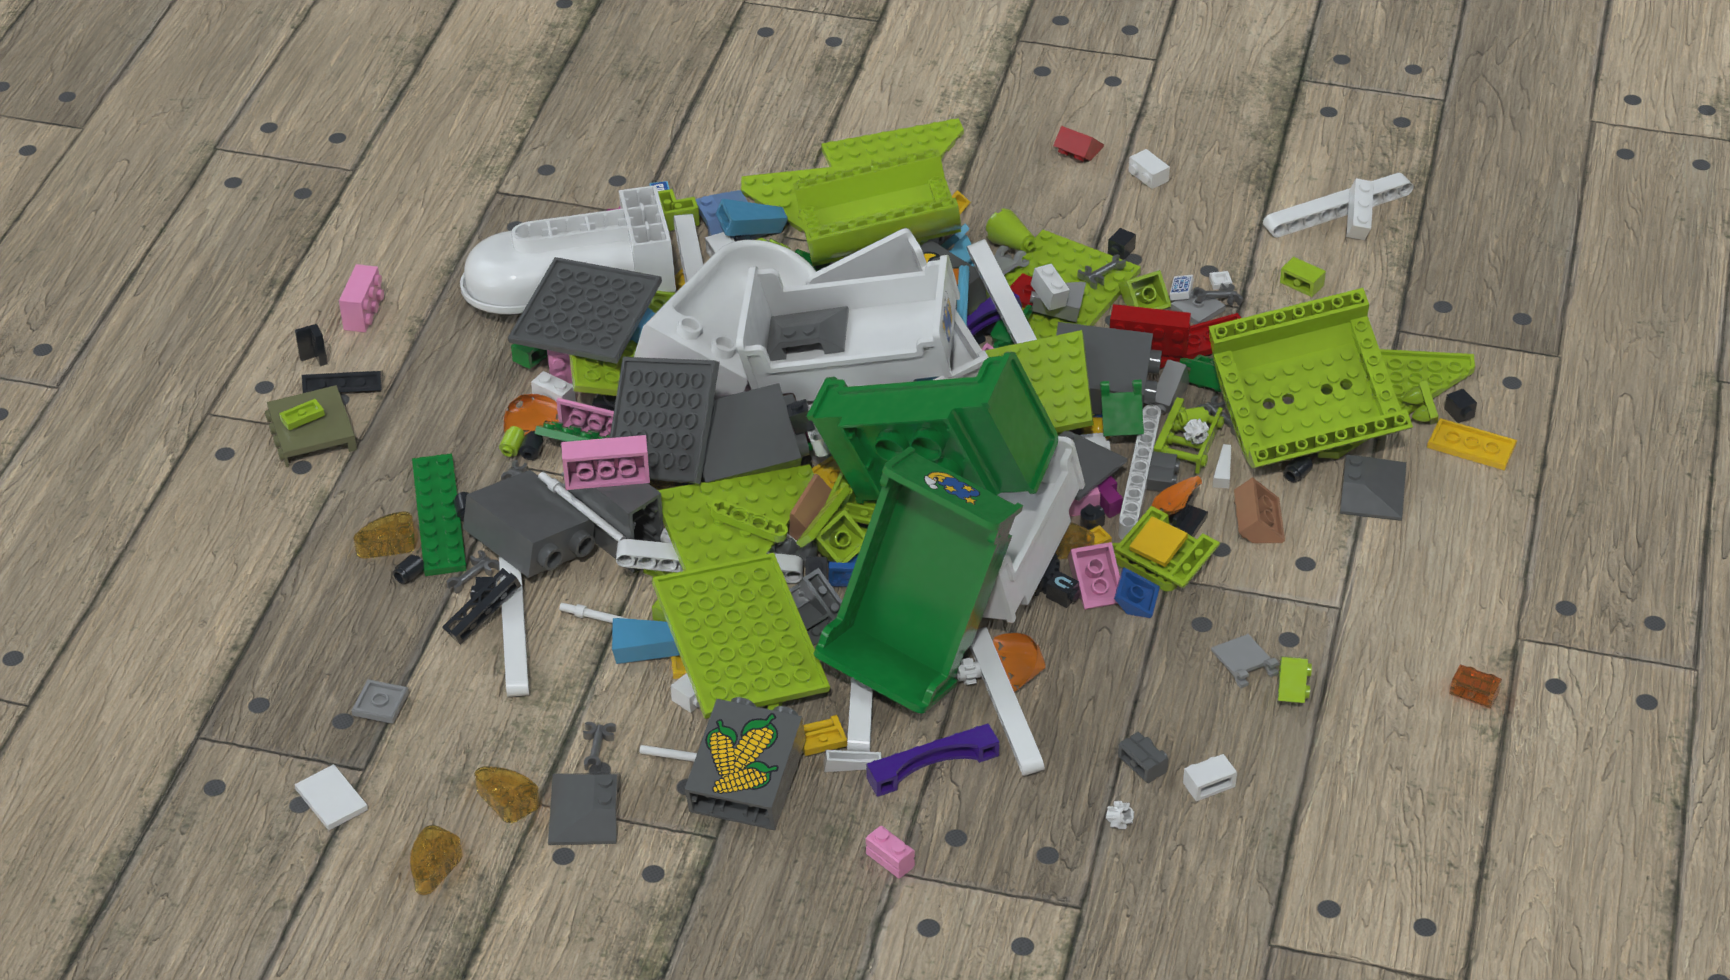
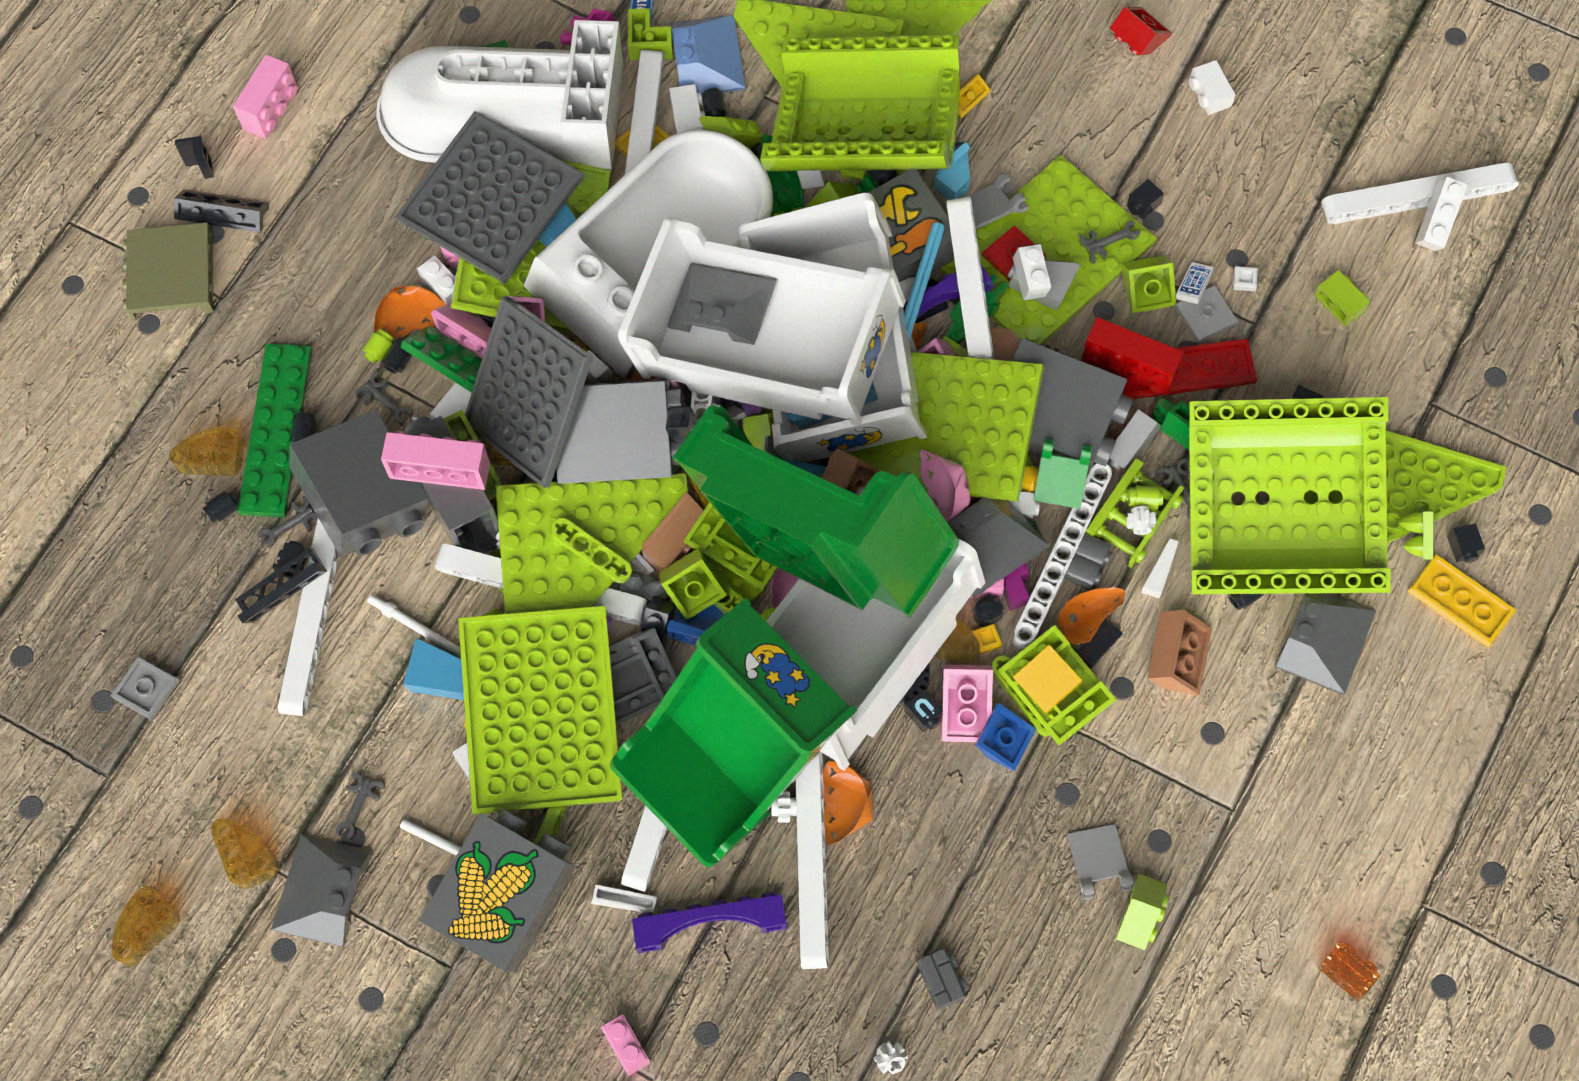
camera: 15 degrees right, 25 degrees up
lime plate [279,399,325,430] -> none
white tile [295,764,368,831] -> none
white bar [538,472,626,542] -> none
dark azure slope [716,198,788,236] -> none
lime tile [796,485,851,547] -> none
yellow plate [802,715,847,756] -> none
lime cone [985,208,1035,252] -> none
white brick [1183,754,1237,802] -> none
flat silver bar [1192,283,1243,306] -> none

